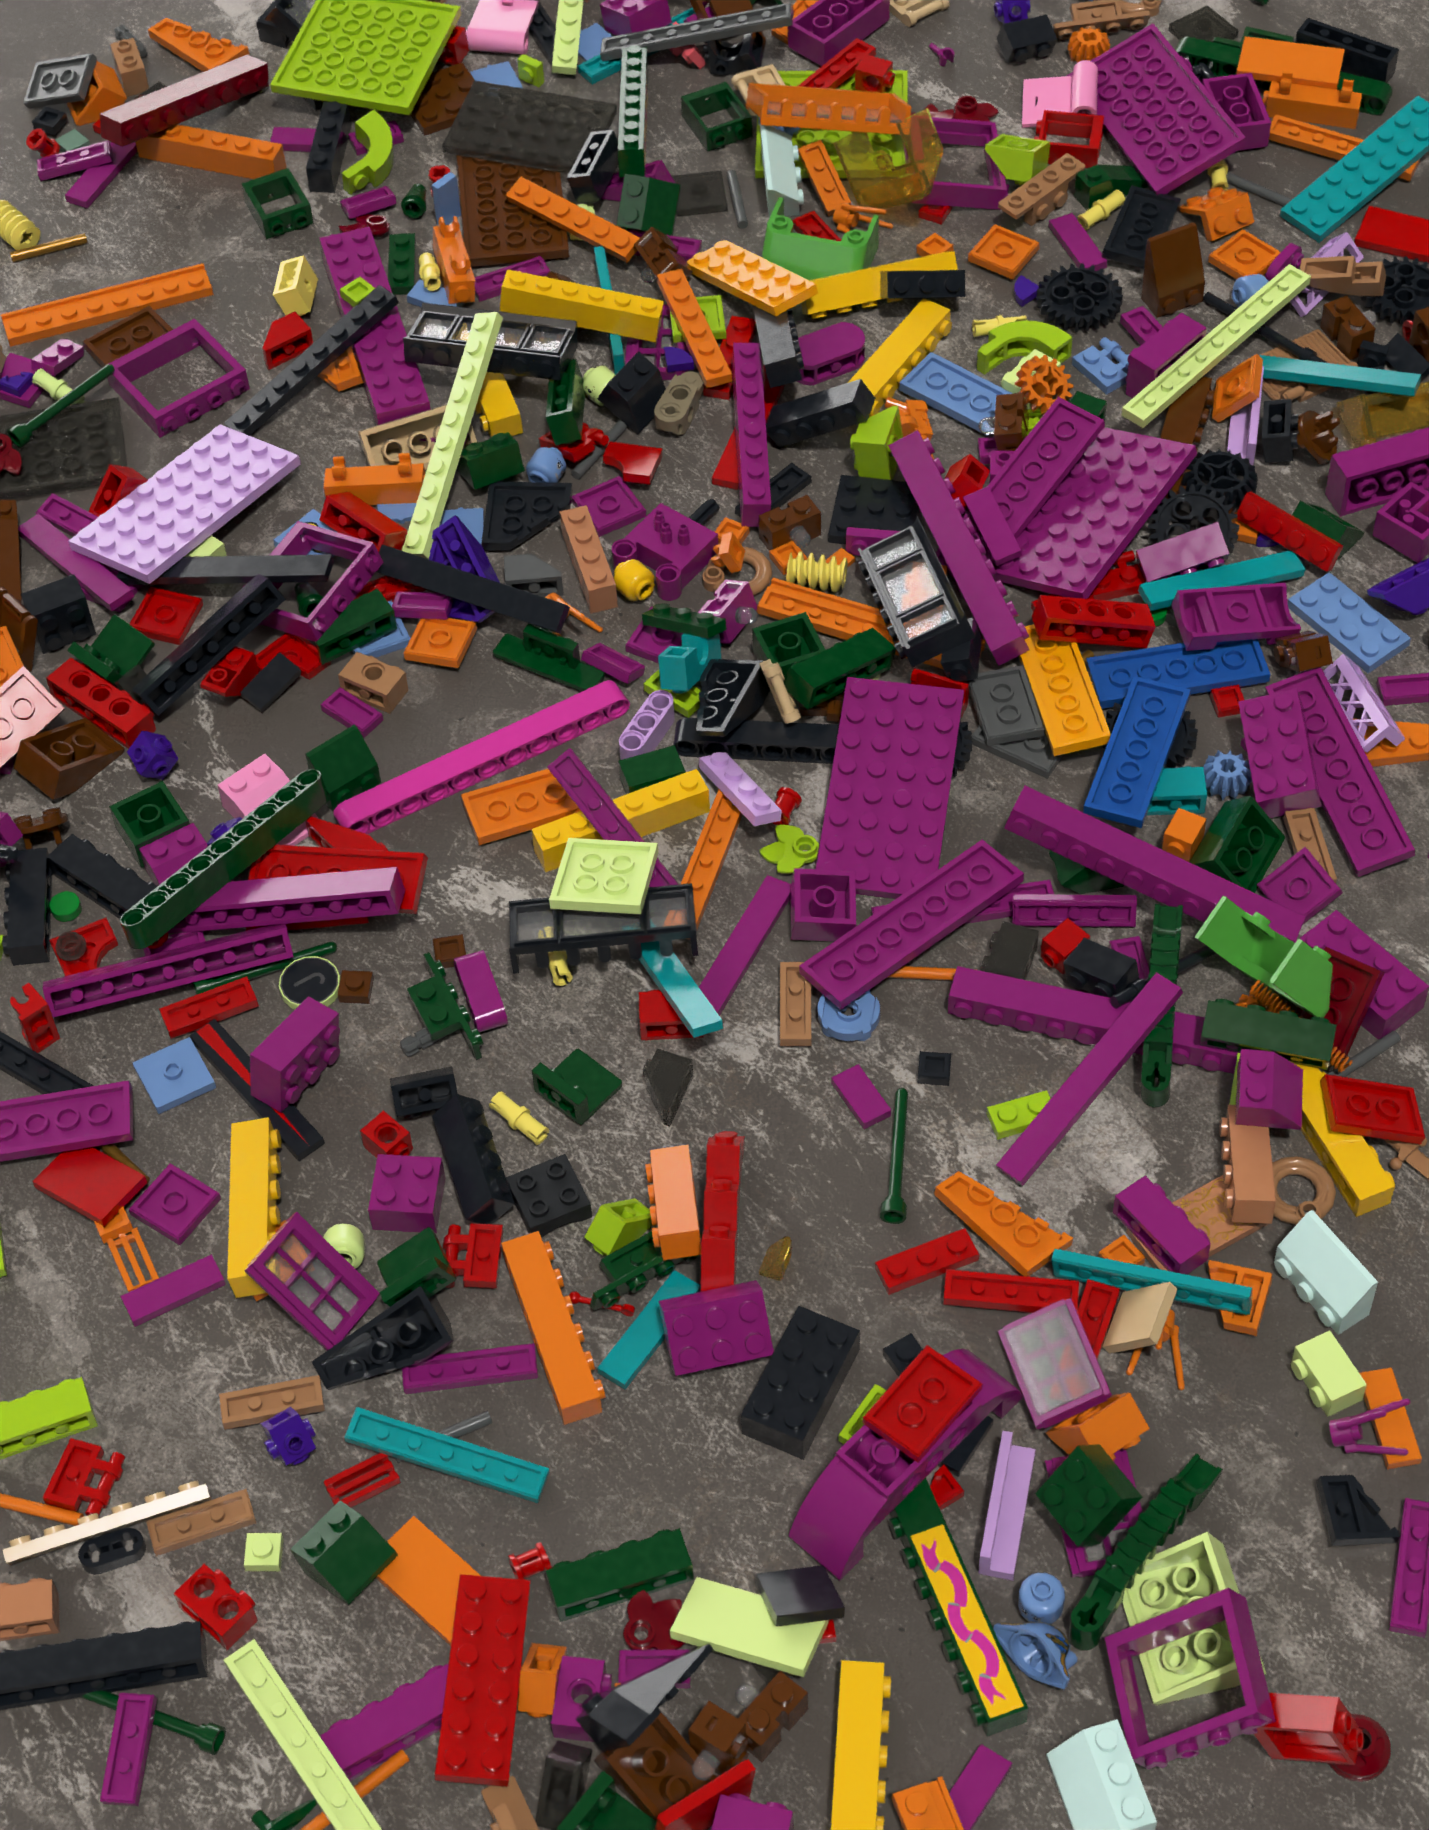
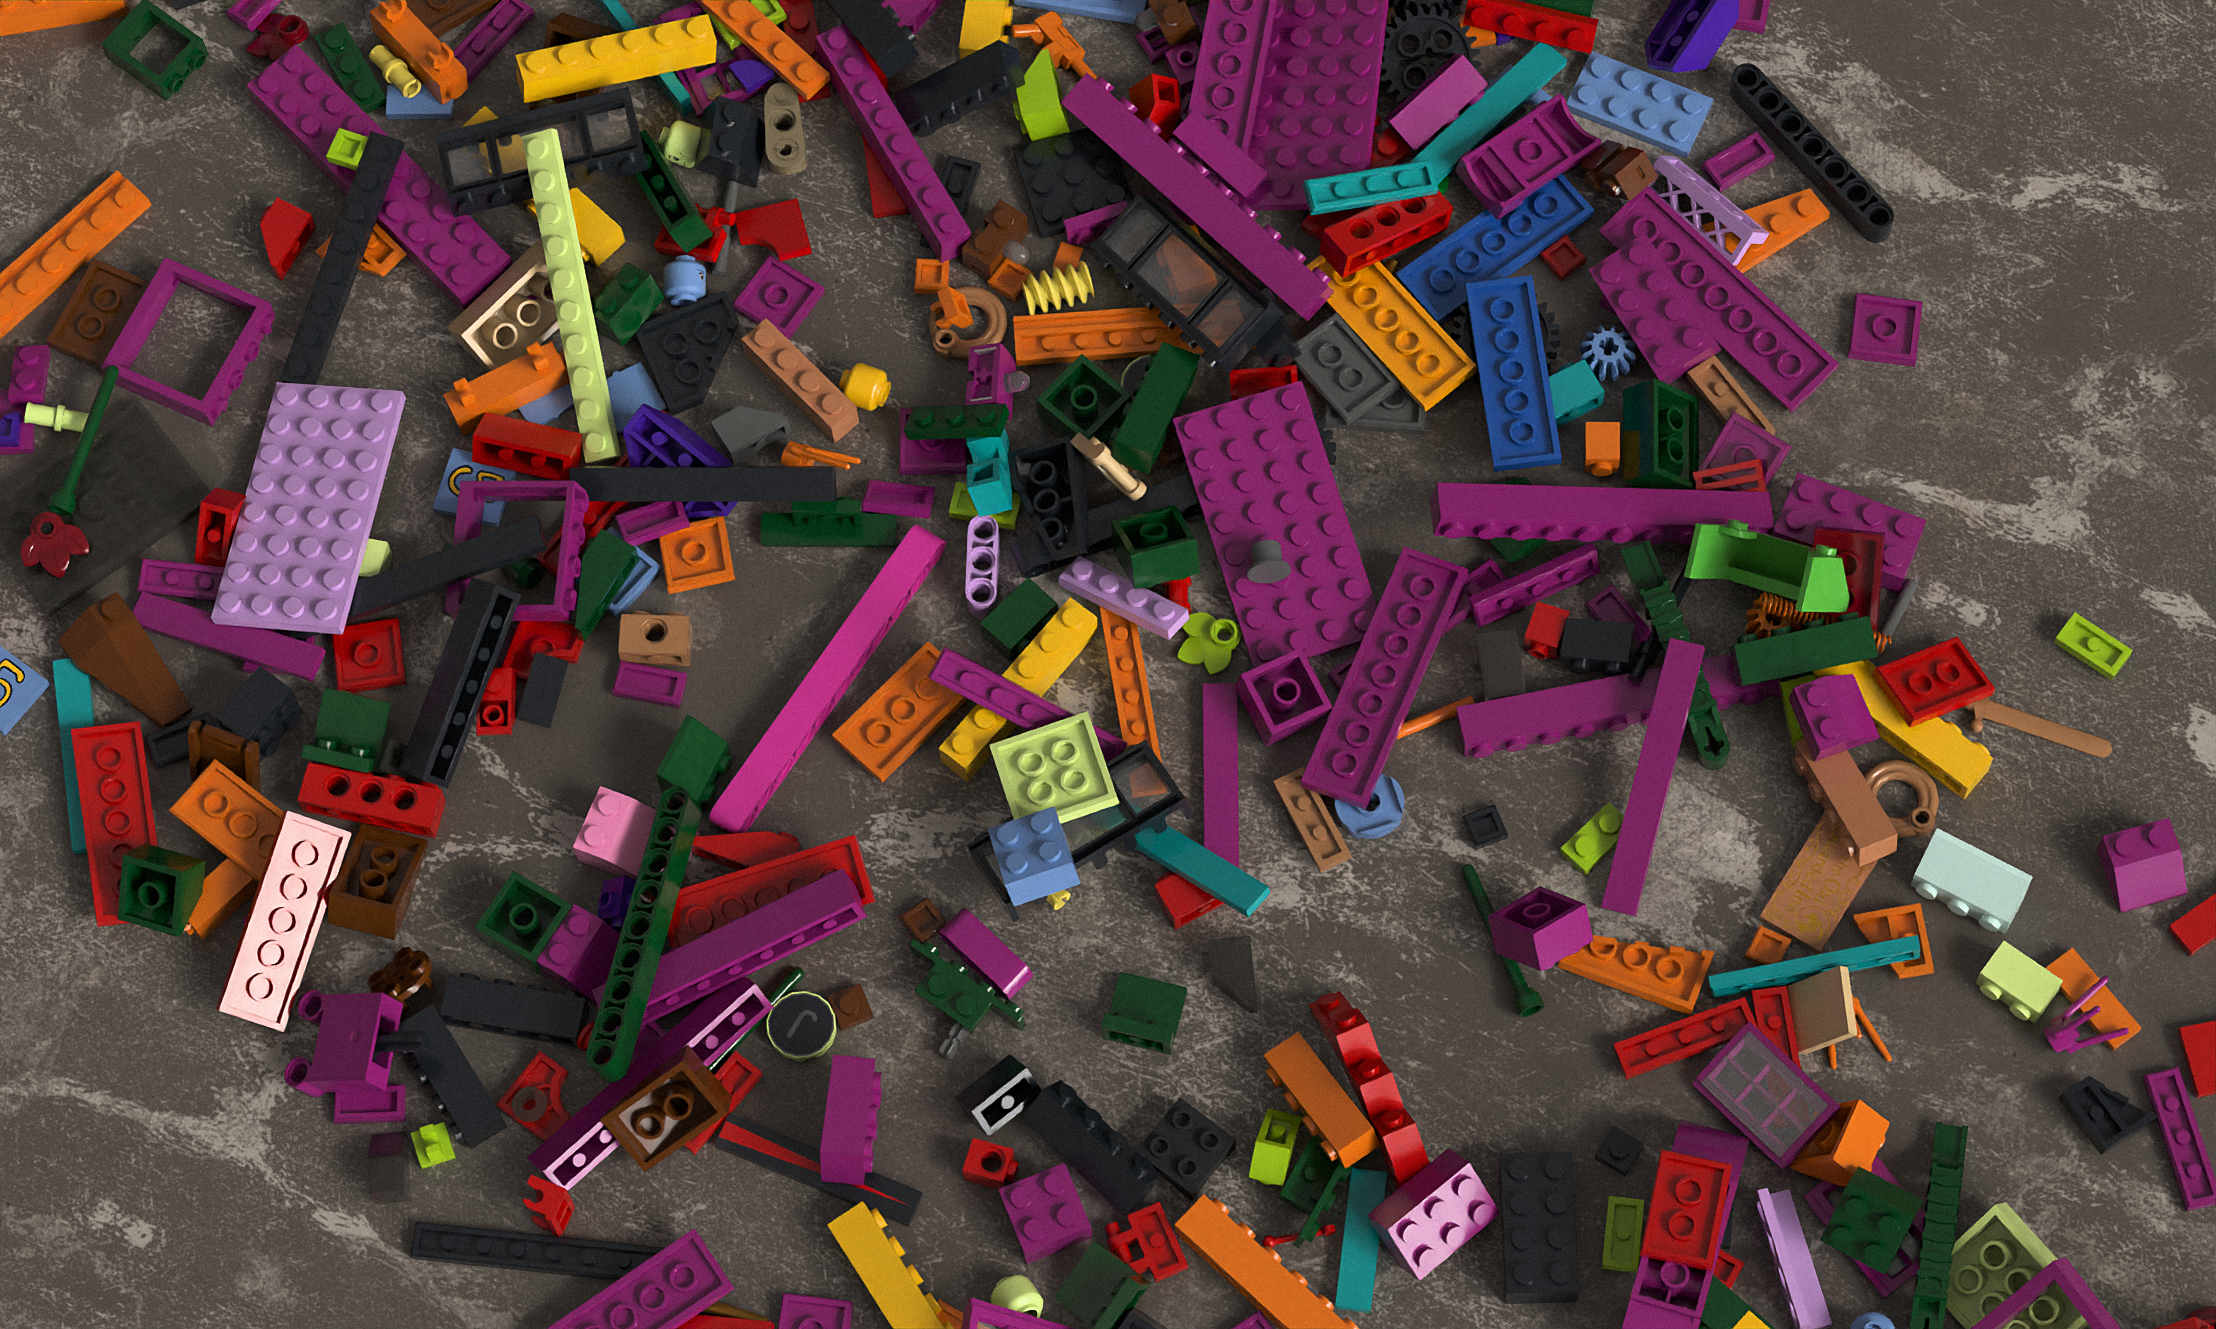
camera: 25 degrees left, 15 degrees up
green tile [49,891,82,922] -> none
dark purple brick [127,731,179,780] -> none
medium blue plate [133,1037,216,1114] -> none
light yellow brick [273,255,318,316] -> none
light yellow pin [489,1091,549,1145] -> none
magenta piece [611,499,720,601] -> none
clear yellow slope [759,1236,792,1281] -> none
magenta tile [831,1064,891,1129] -> none
red plate [875,1228,979,1295] -> none
magenta brick [1113,1175,1211,1275] -> none
none -> reddish brown slope [600,1045,732,1172]
none -> medium blue brick [988,806,1081,907]
none -> dark green brick [1111,505,1200,590]
none -> dark grey piece [1247,540,1291,584]
none -> teal tile [1302,159,1439,215]
none -> magenta brick [1488,886,1594,971]
none -> red tile [1693,459,1767,492]

